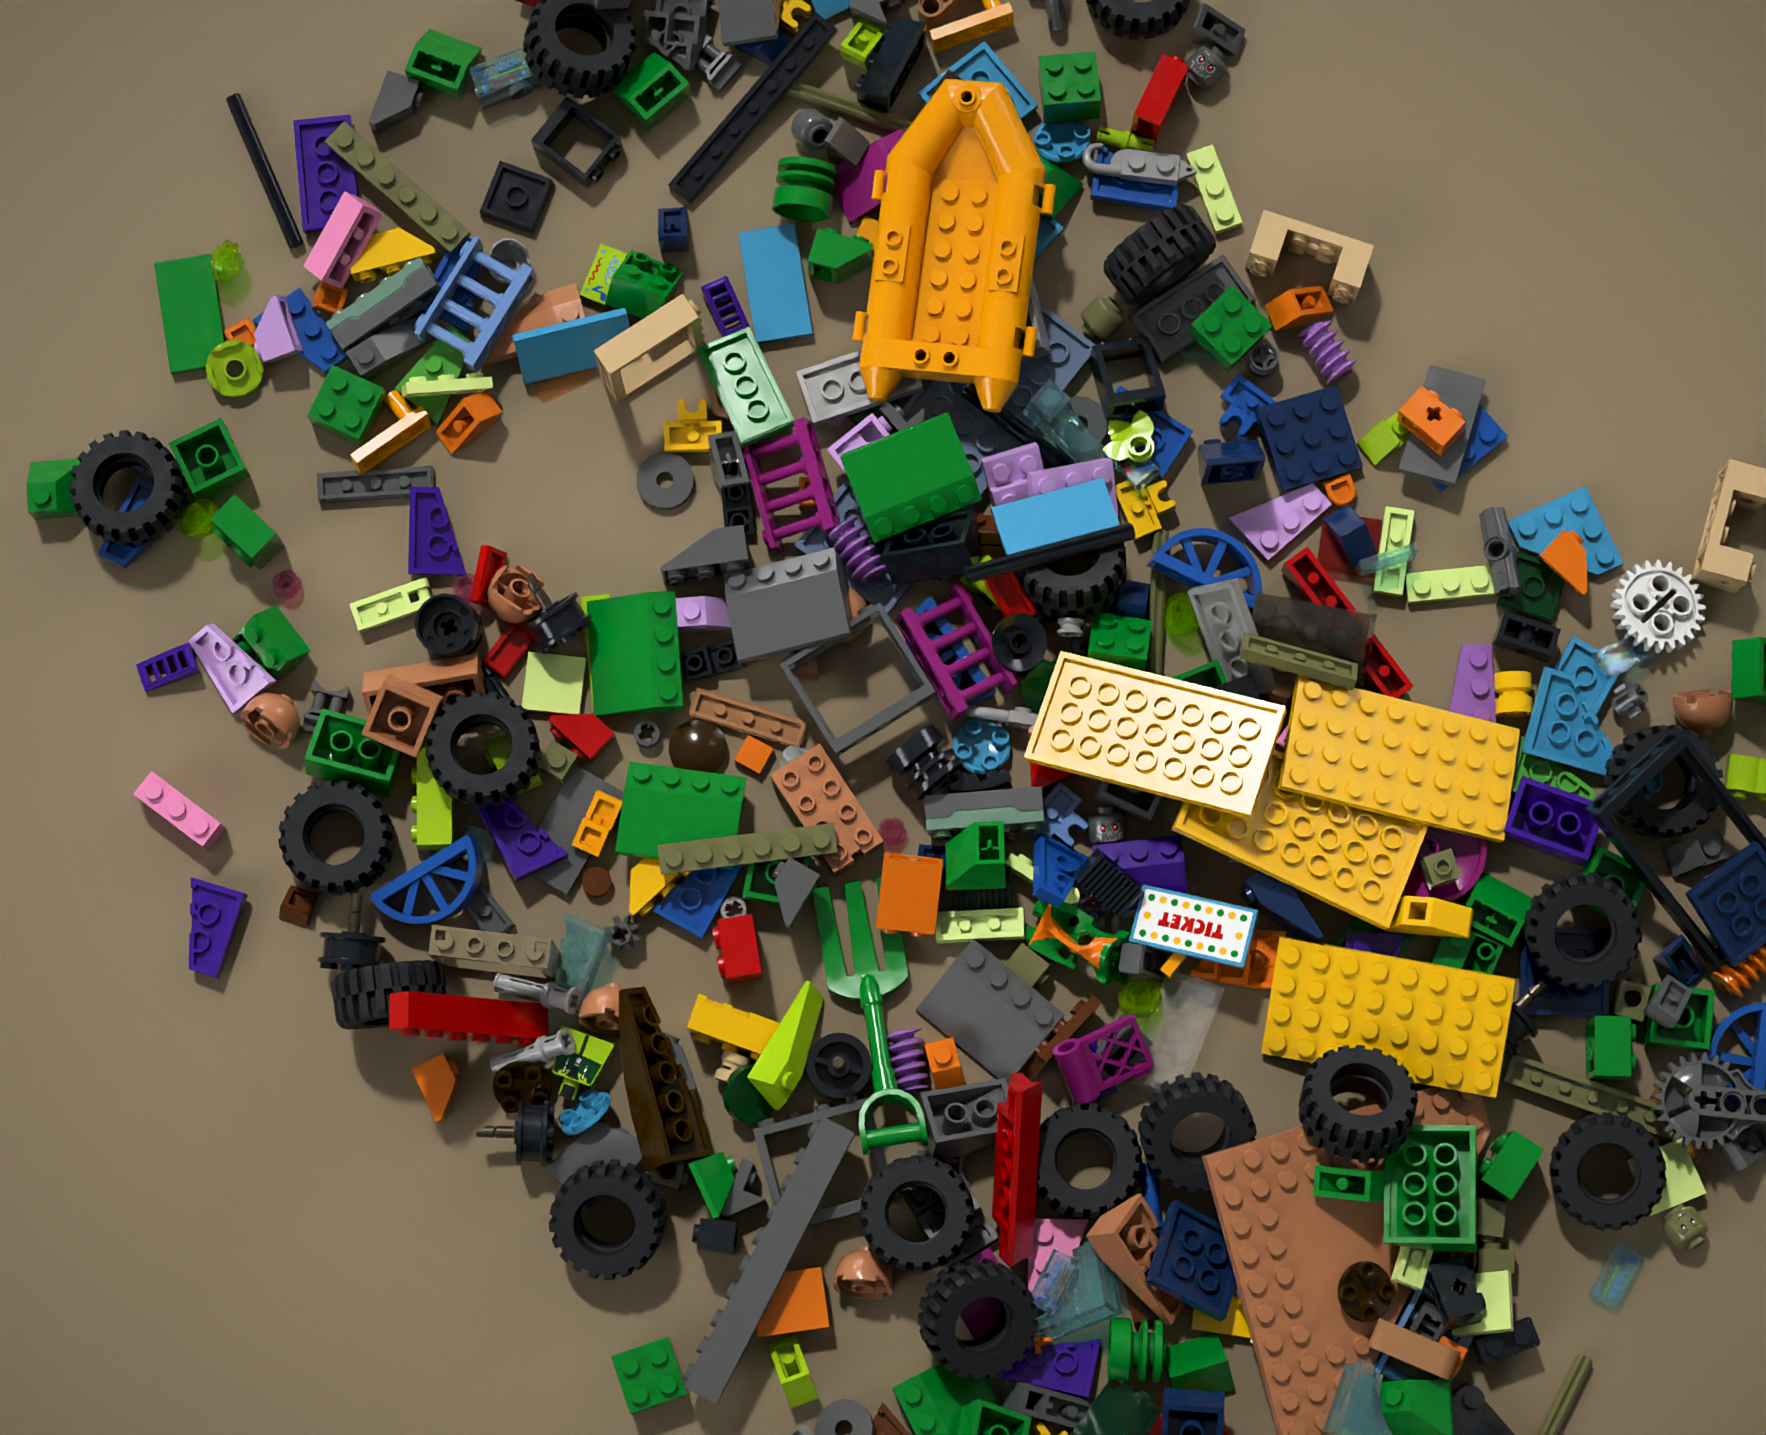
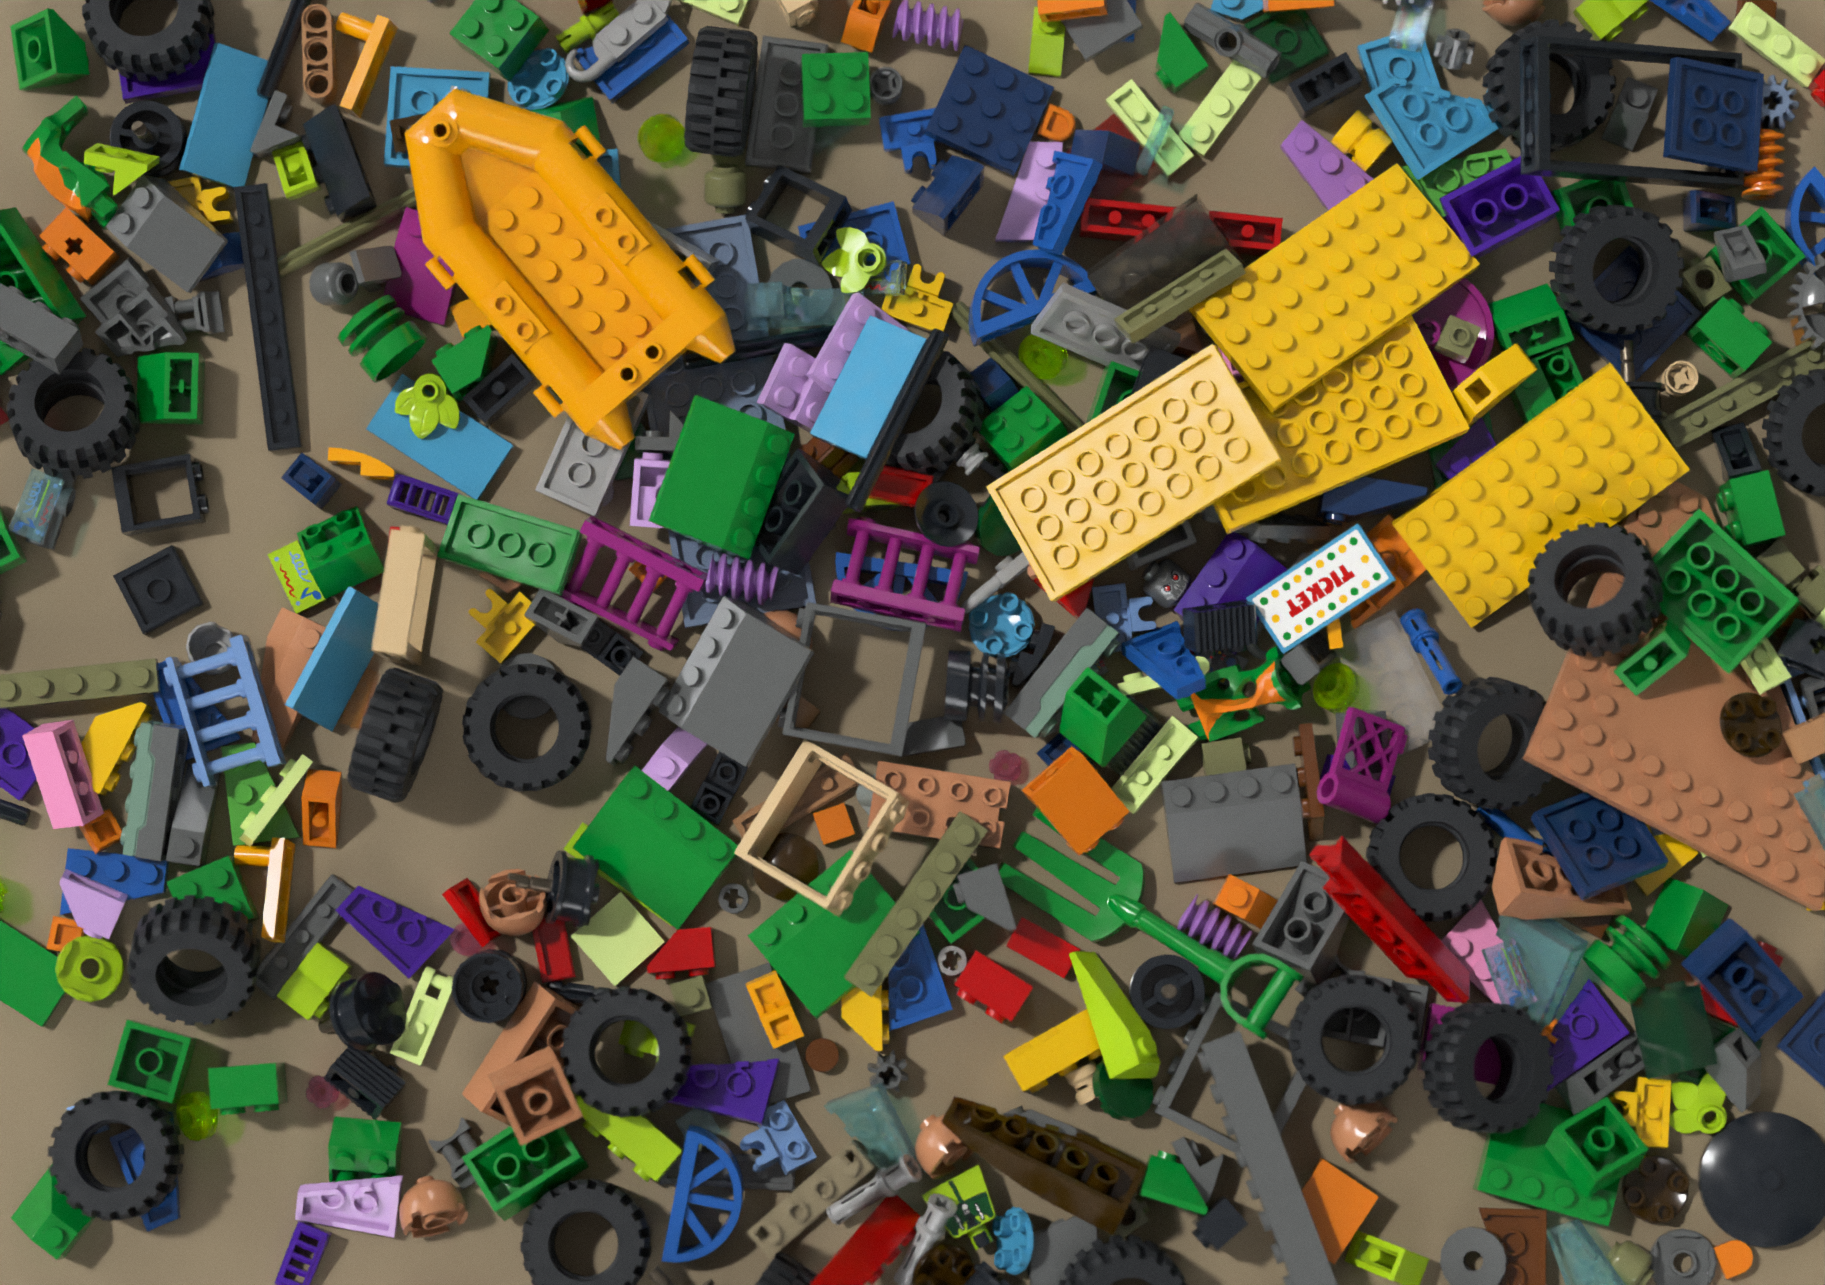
camera: 45 degrees left, 5 degrees up
none -> black tyre [127,895,261,1026]
none -> lime brick [277,942,352,1021]
none -> black wheel [318,972,406,1052]
none -> black brick [324,1047,406,1120]
none -> light orange slope [328,447,397,480]
none -> black tyre [347,668,443,803]
none -> lime plate [395,373,460,439]
none -> black tyre [462,664,592,792]
none -> black brick [463,354,538,428]
none -> clear neon green plate [637,113,685,163]
none -> tan window [734,739,910,917]
none -> medium blue plate [740,1100,817,1175]
none -> dark grey slope [900,716,966,758]
none -> red tile [1006,917,1080,979]
none -> blue wing [1033,150,1103,255]
none -> green slope [1154,12,1208,94]
none -> dark grey plate [1199,504,1331,543]
none -> blue pin [1398,608,1463,695]
none -> tan wheel [1660,360,1699,398]
none -> black slope [1711,422,1762,481]

